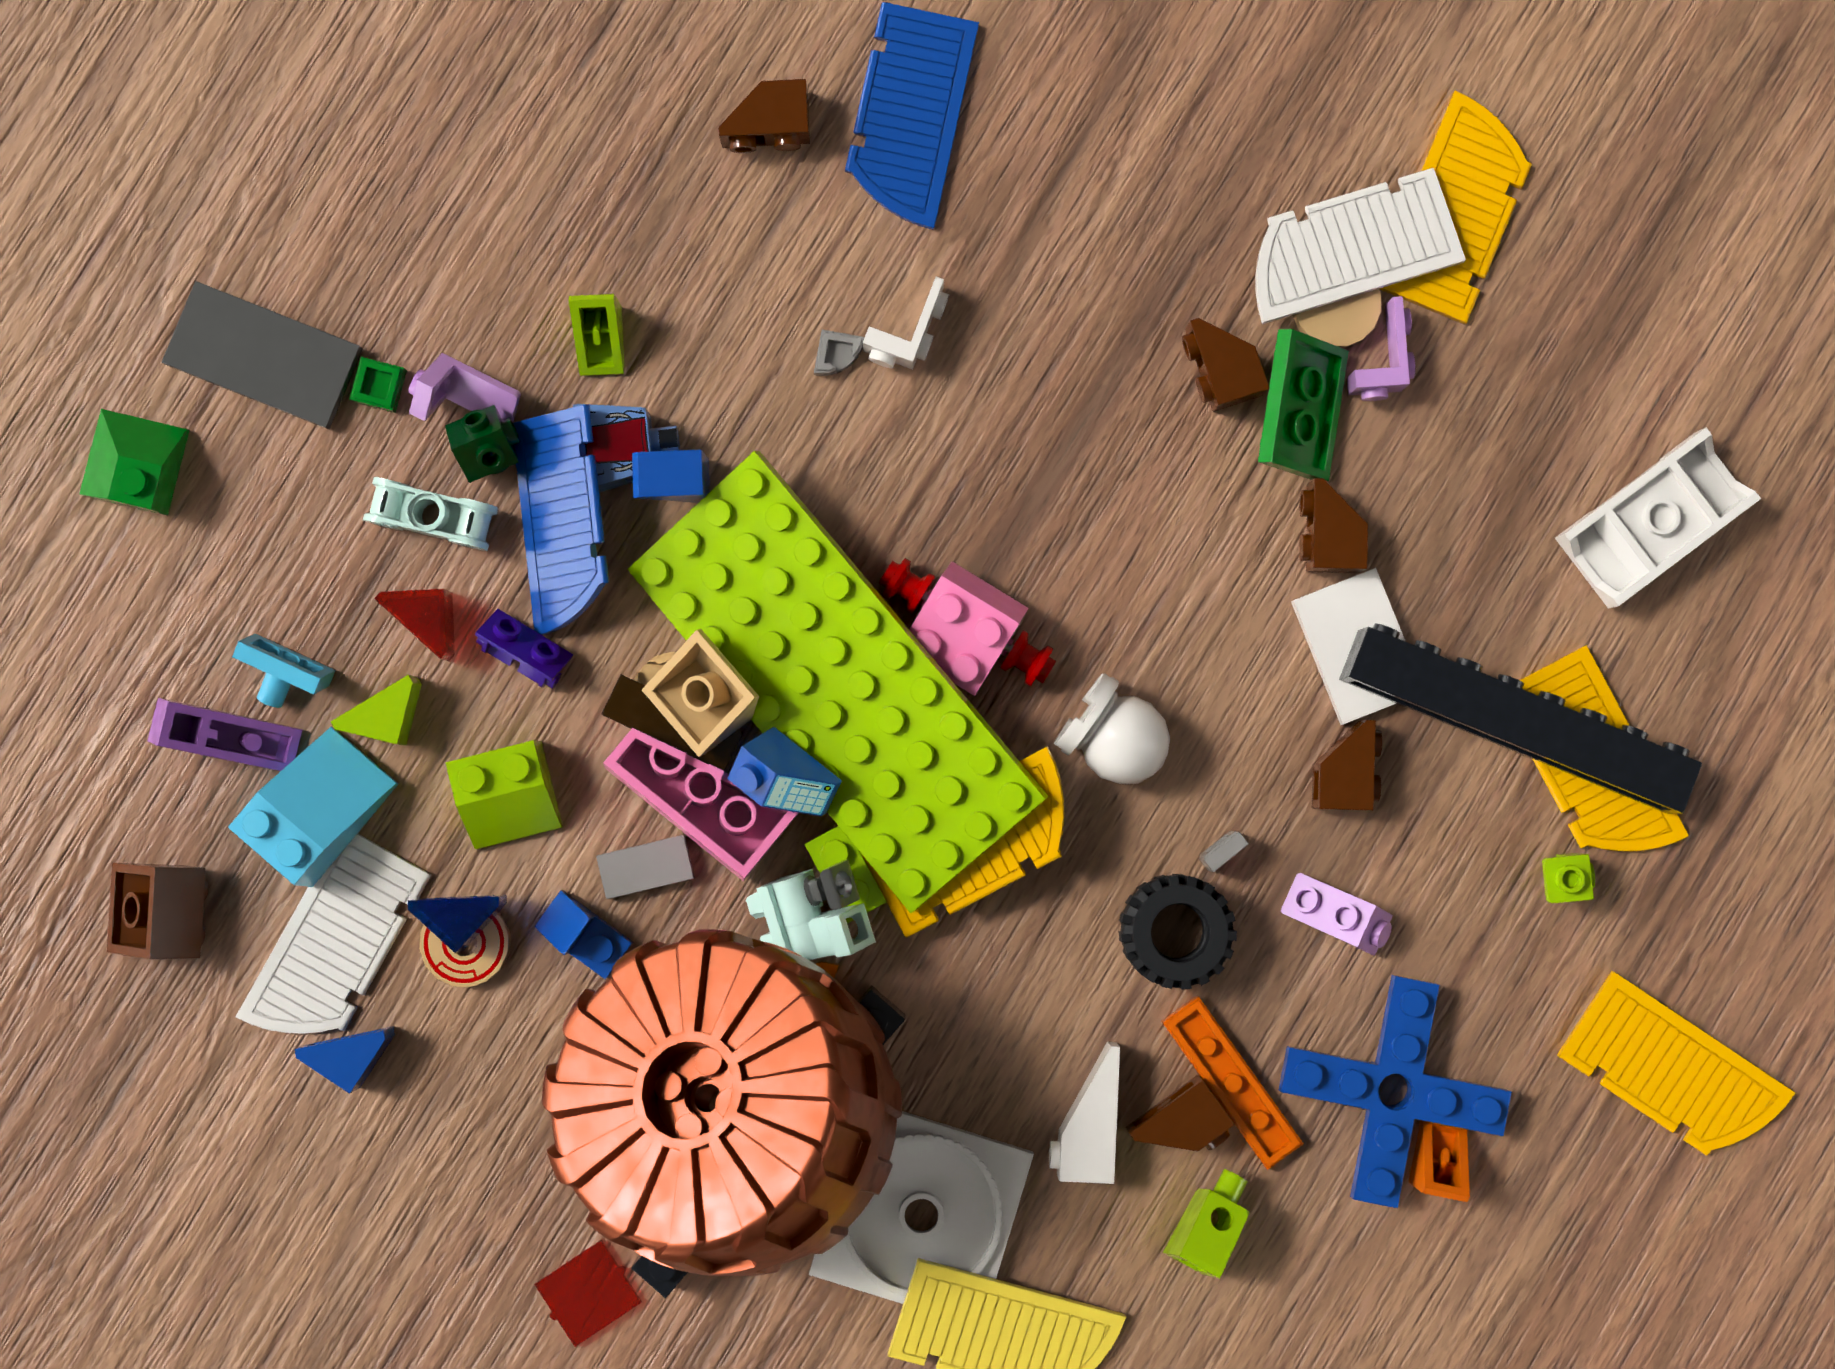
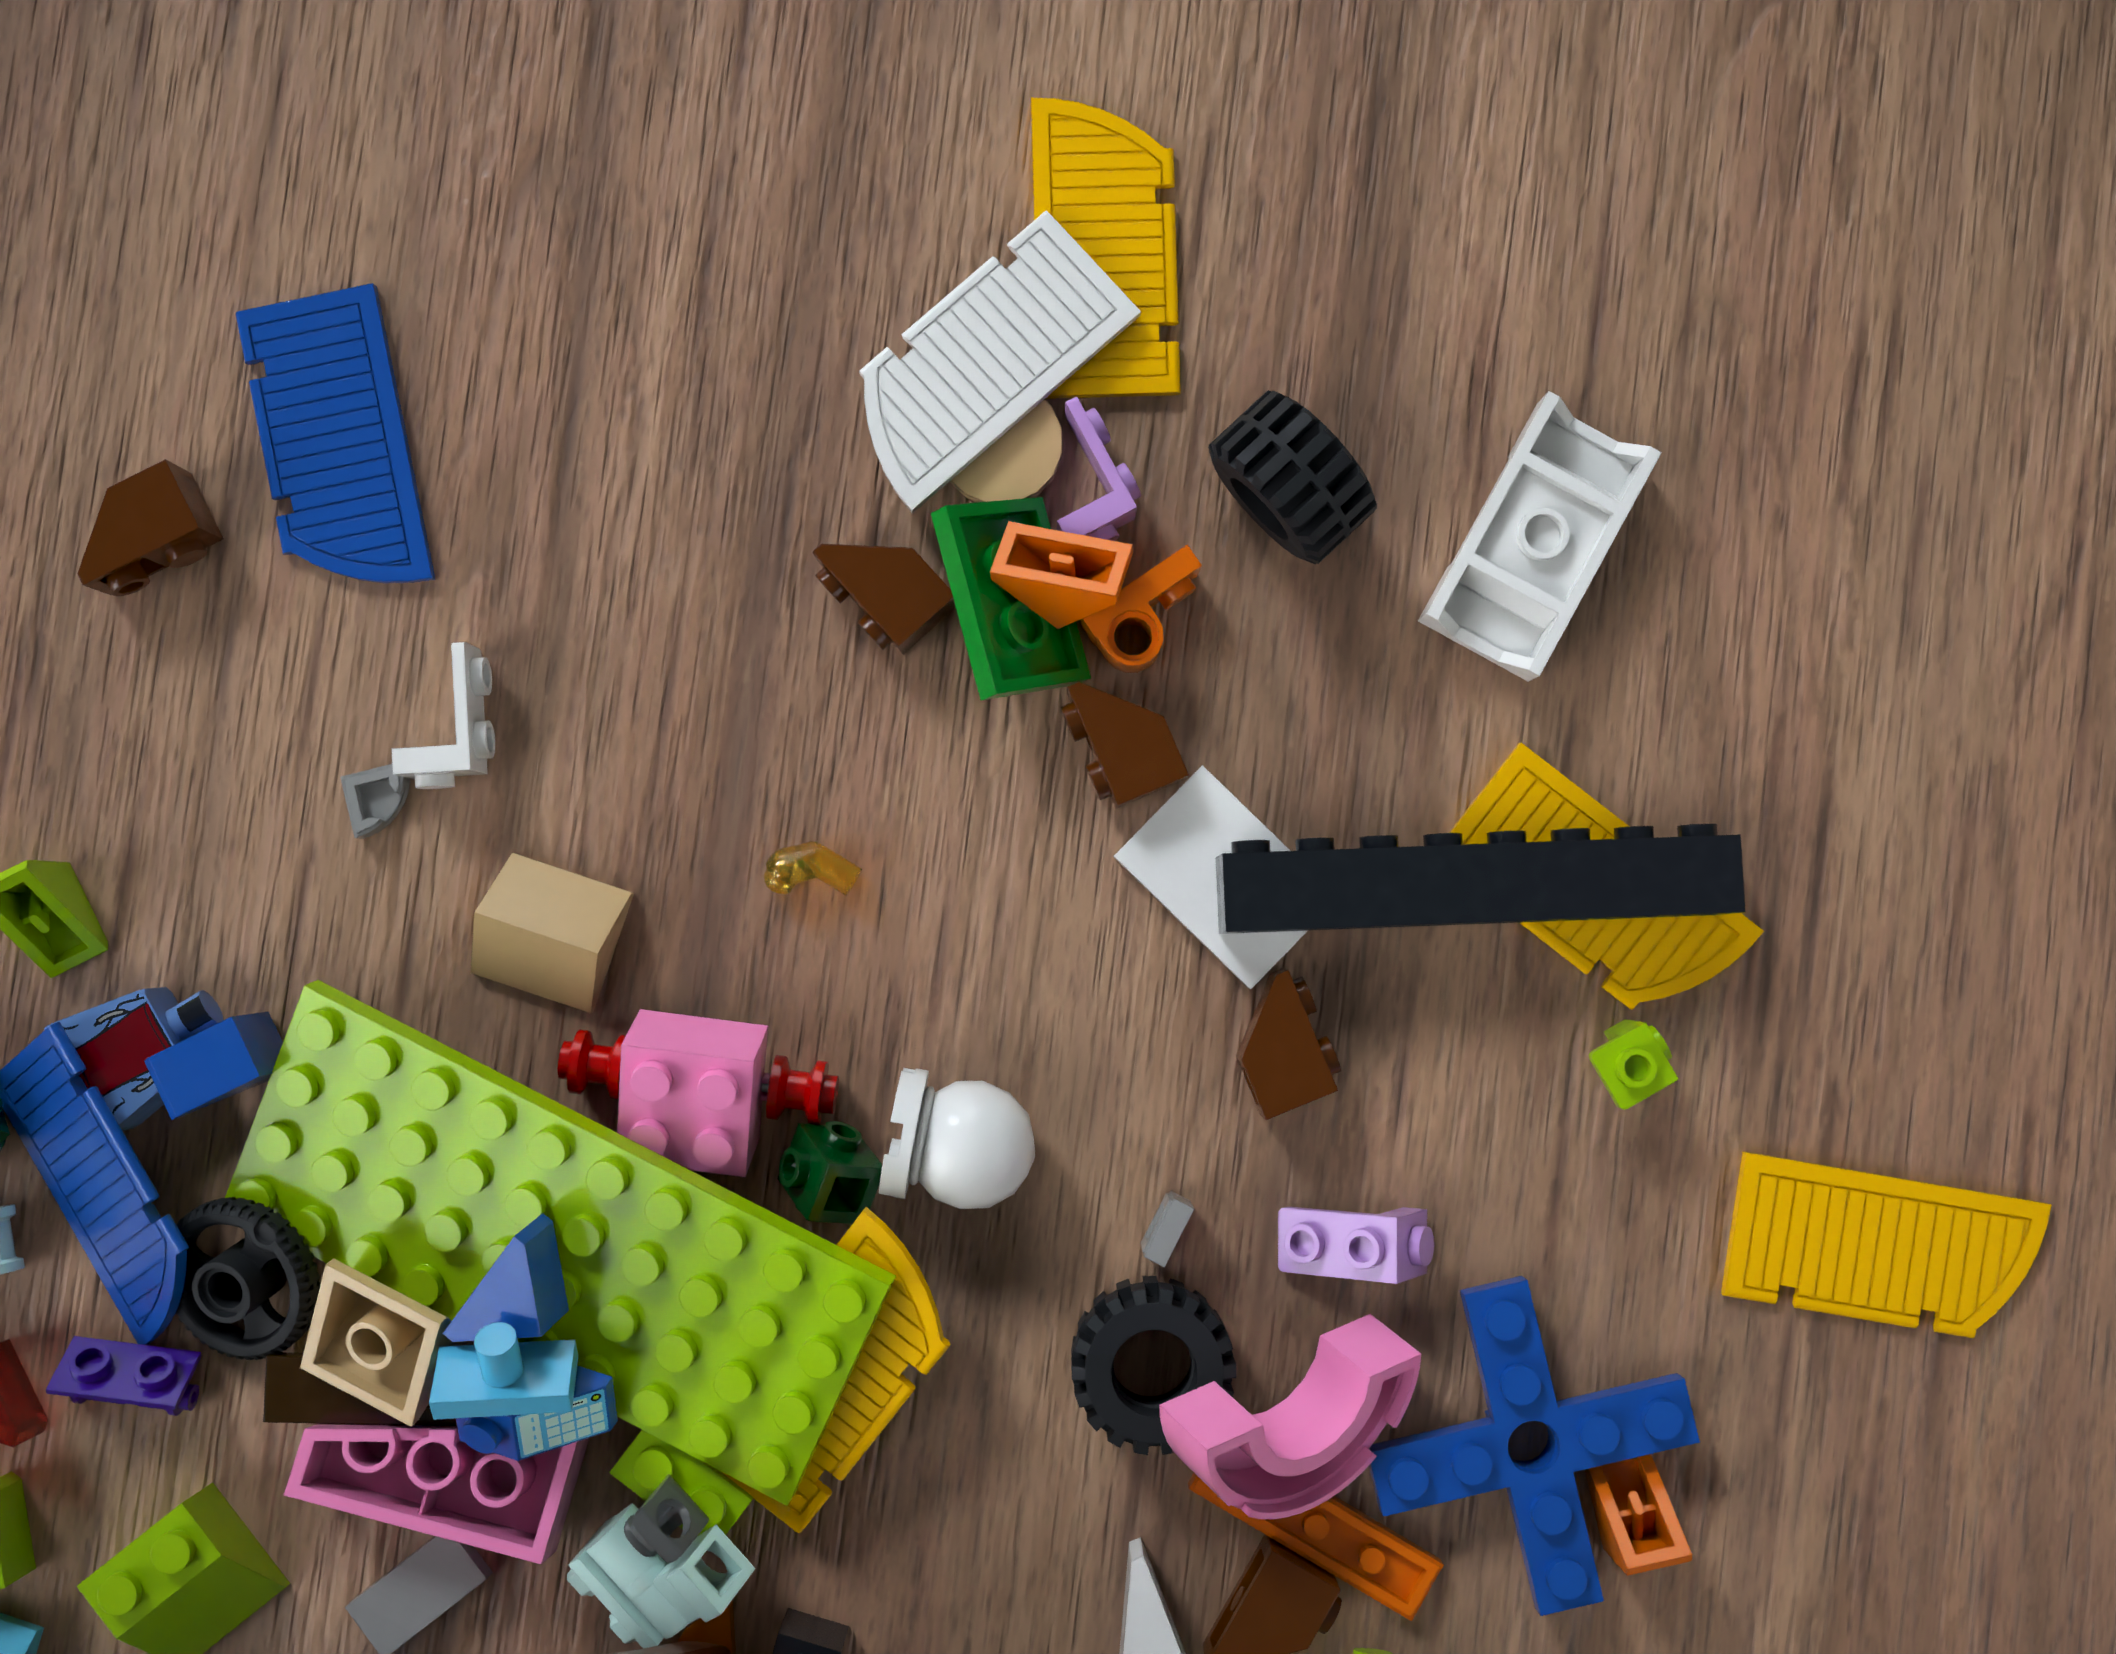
camera: 20 degrees left, 0 degrees up
none -> black wheel [175,1197,321,1360]
none -> medium azure tile [429,1322,578,1420]
none -> blue slope [442,1213,569,1342]
none -> tan slope [471,853,634,1013]
none -> clear yellow arm [763,841,862,895]
none -> dark green brick [777,1121,882,1224]
none -> orange slope [990,521,1133,629]
none -> orange plate [1081,544,1202,673]
none -> bright pink brick [1159,1314,1421,1519]
none -> black tyre [1208,390,1377,564]

